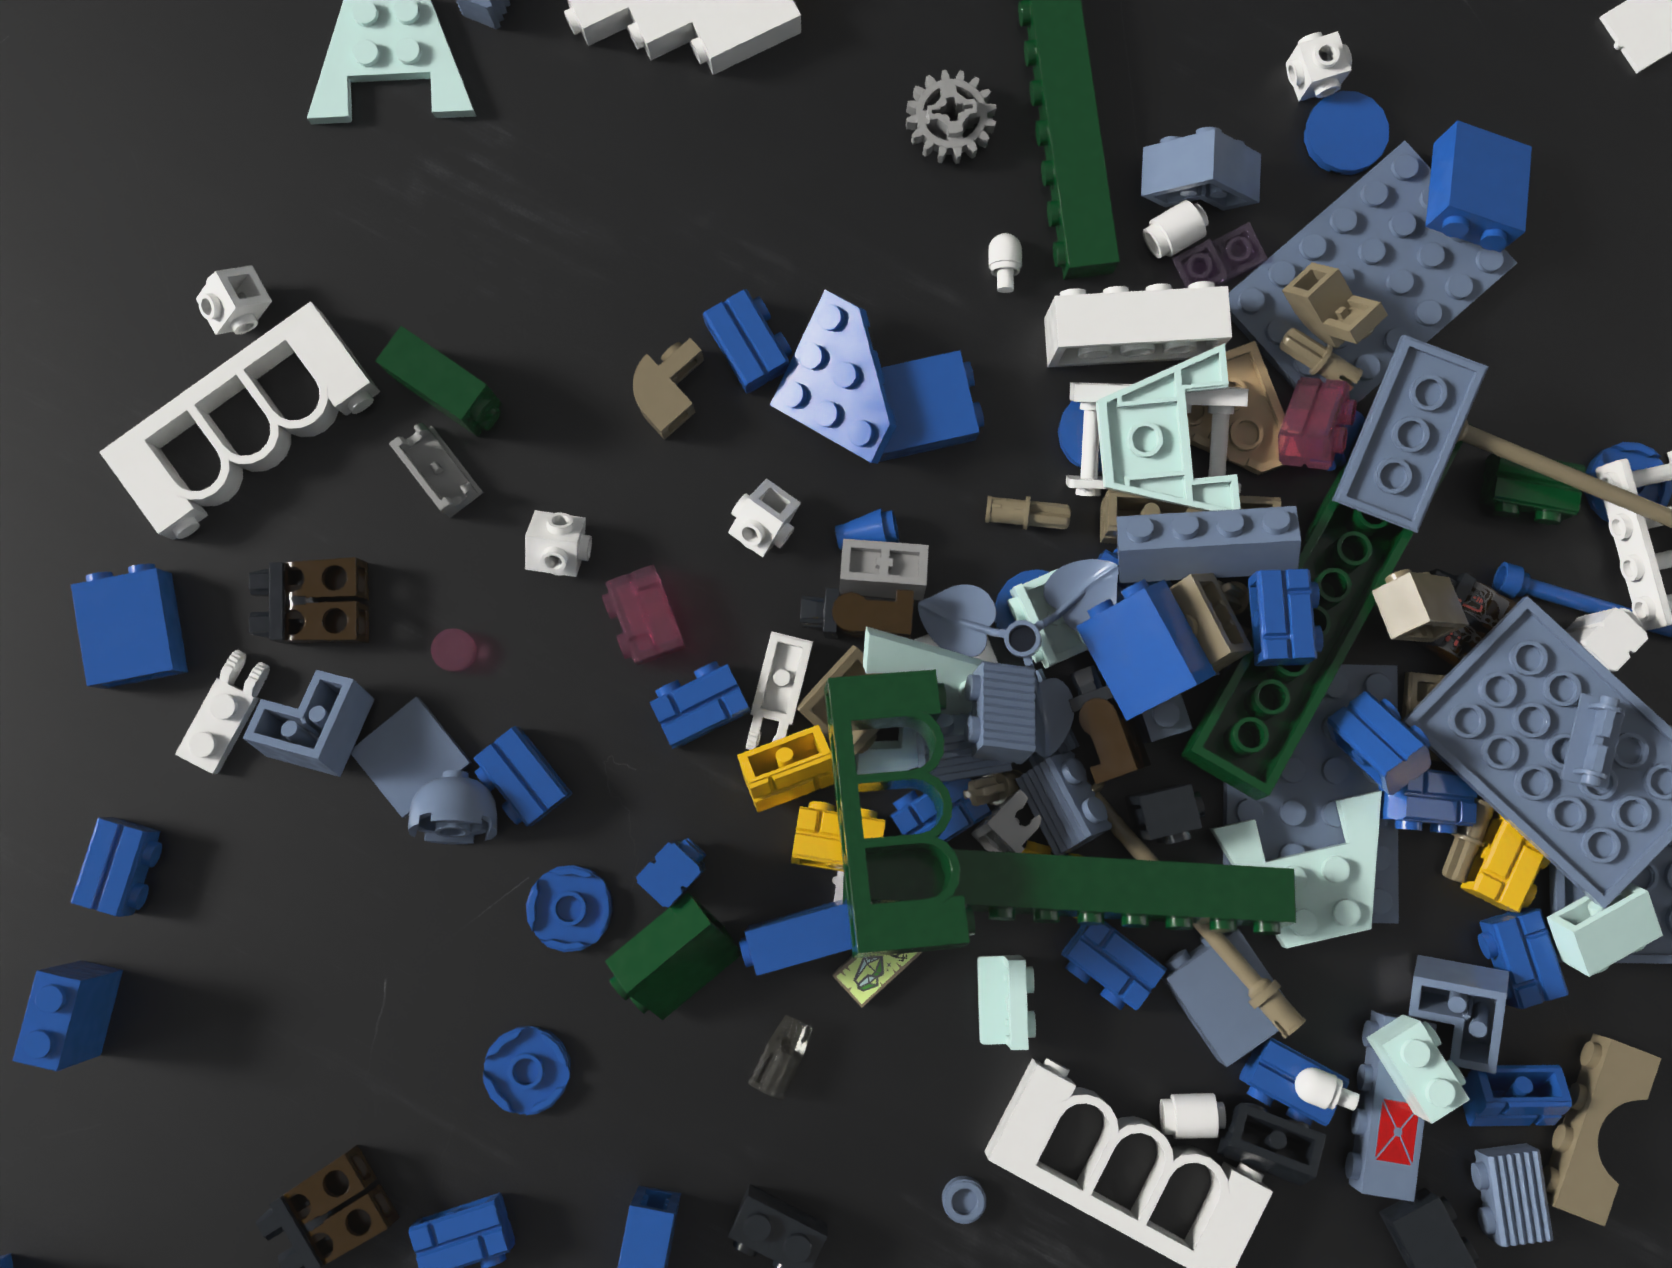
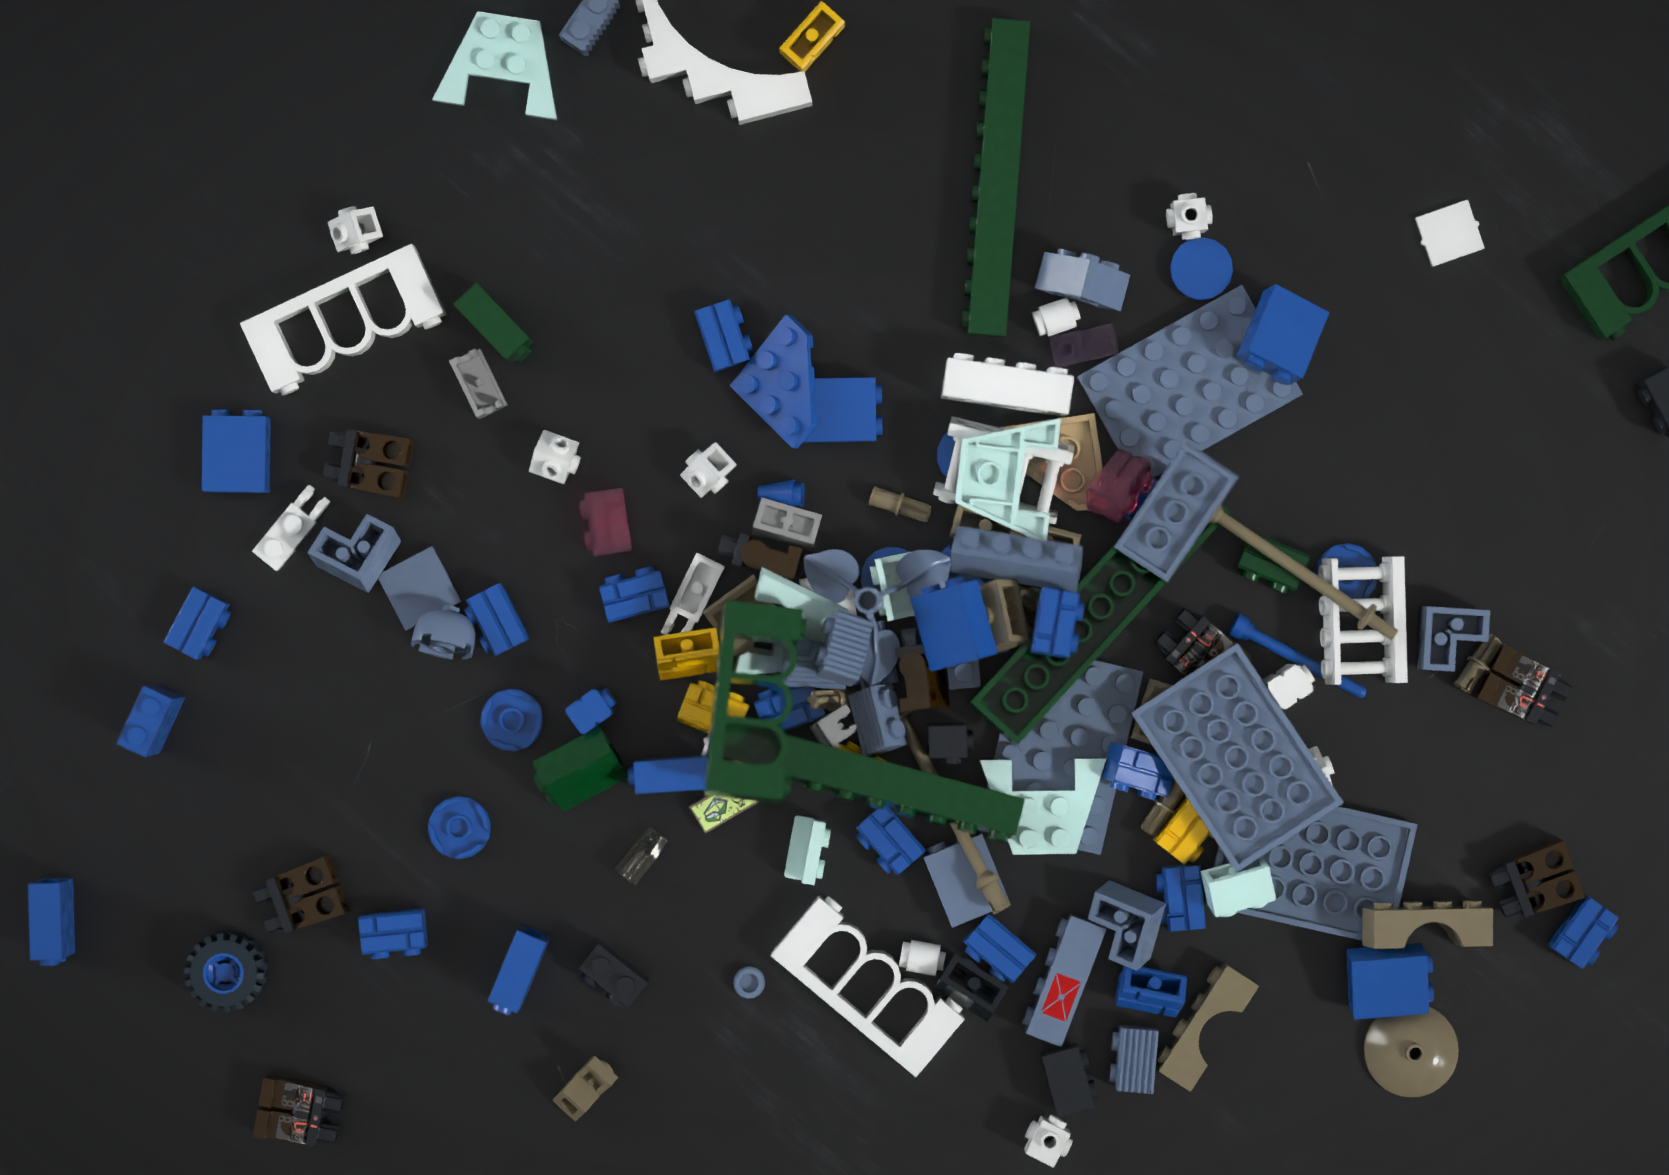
camera: 15 degrees right, 5 degrees up
clear pink tile [431,628,477,672] -> none
dark tan brick [633,338,704,440] -> none
light grey gear [906,70,997,164] -> none
white cylinder [989,233,1022,293] -> none
dark tan axle [1279,328,1363,393] -> none
dark tan brick [1282,262,1388,348] -> none
white cylinder [1295,1067,1359,1111] -> none
blue brick [1327,691,1431,796] -> none
light aqua brick [1366,1015,1470,1124] -> none
dark tan brick [1372,569,1469,642] -> none
sand blue hinge [1560,693,1627,791] -> none

